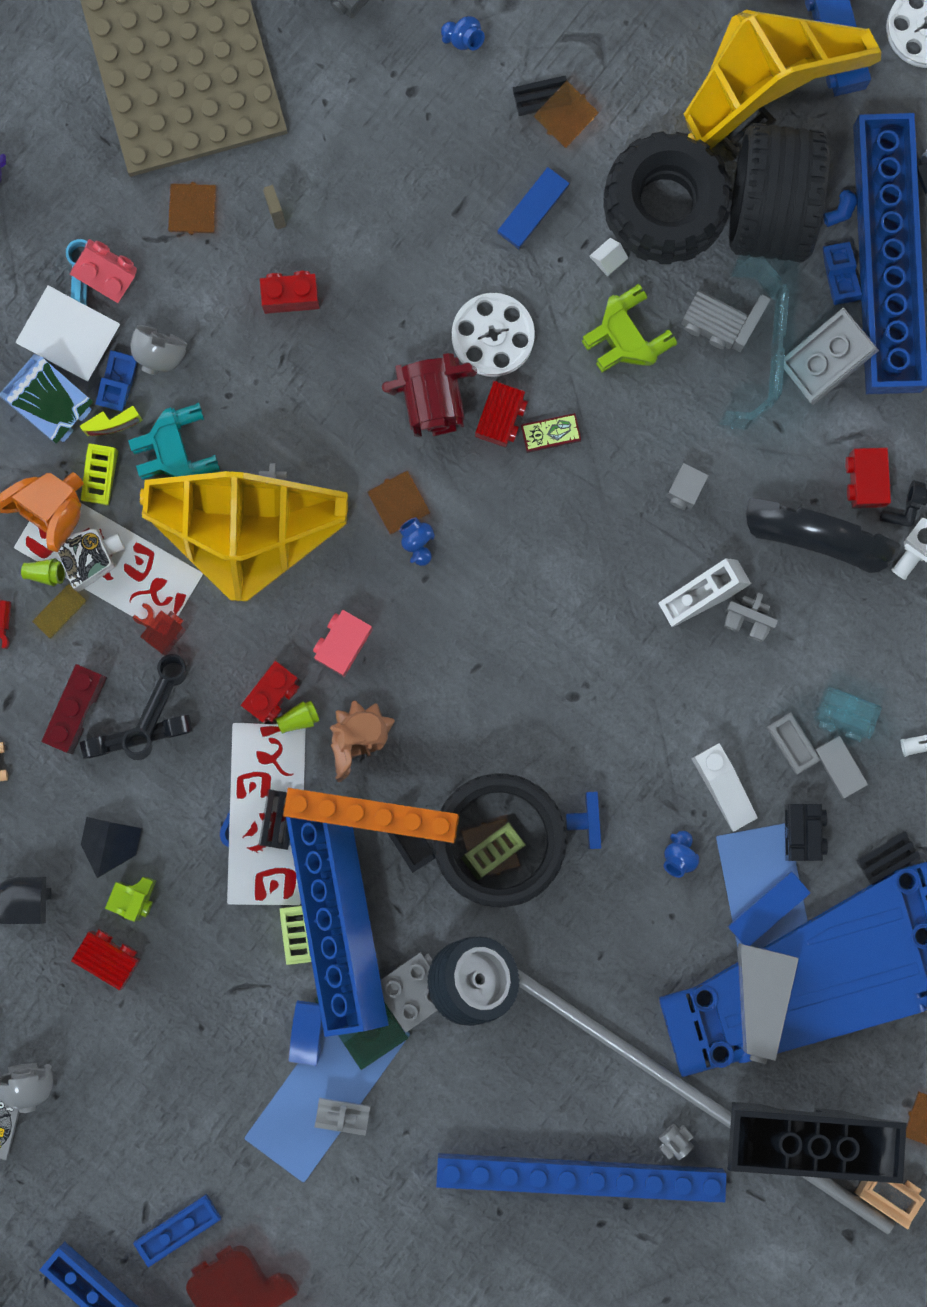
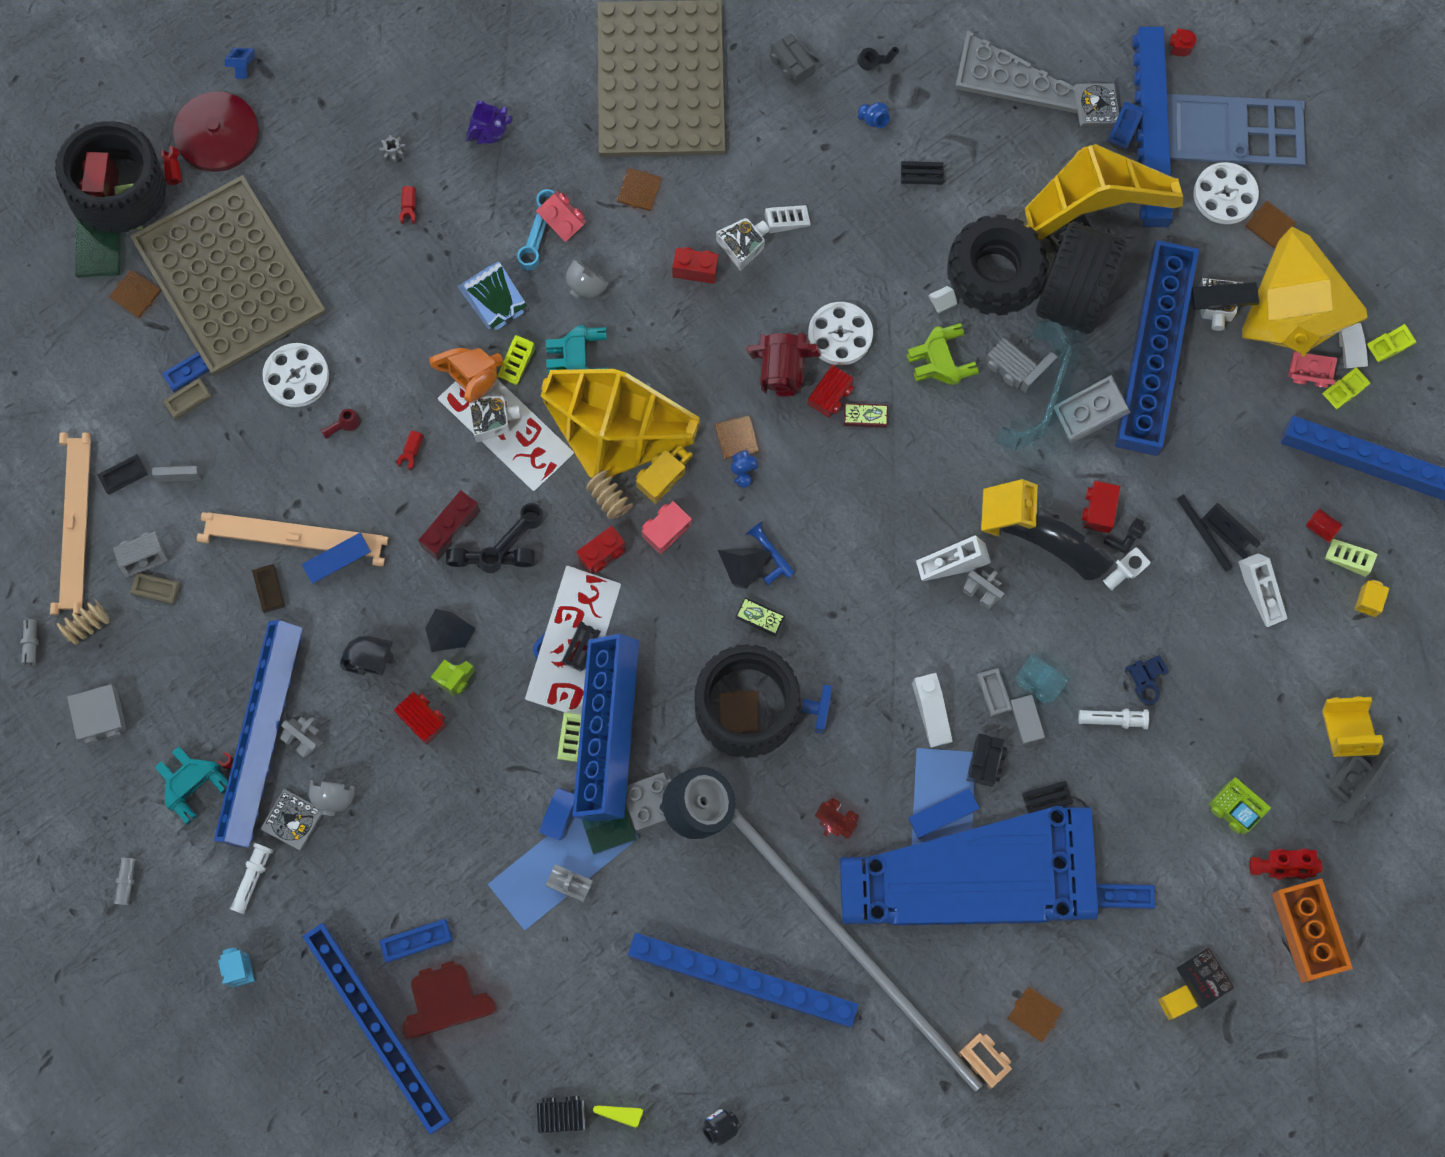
camera: 15 degrees right, 10 degrees down
white sticker [15,286,120,381] -> none
lime cone [21,558,66,586] -> none
clear yellow piece [32,584,87,639] -> none
neon yellow slope [80,406,143,436] -> none
blue slope [95,350,138,412] -> none
clear red brick [133,603,186,656] -> none
dark tan tile [263,185,286,230] -> none
lime cone [275,701,320,734] -> none
orange plate [283,788,459,843] -> none
nougat head [330,701,395,782] -> none
black panel [387,833,435,873] -> none
yellowish green slope [462,823,526,880] -> none
blue tile [497,167,570,249] -> none
clear orange piece [533,81,599,148] -> none
light grey gear [659,1124,694,1160] -> none
blue animal [663,831,699,878] -> none
light grey brick [666,463,708,510] -> none
black piece [727,1102,907,1184] -> none
light grey slope [737,943,799,1064] -> none
blue slope [822,242,862,305] -> none
blue arm [823,190,857,227] -> none
none -> tan piece [586,470,633,519]
none -> yellow brick [636,444,693,504]
none -> torso [716,218,770,271]
none -> black slope [718,548,771,589]
none -> tile [735,597,785,637]
none -> blue piece [745,521,795,586]
none -> white slope [765,205,811,234]
none -> clear red hips [815,798,859,839]
none -> yellow panel [981,479,1038,536]

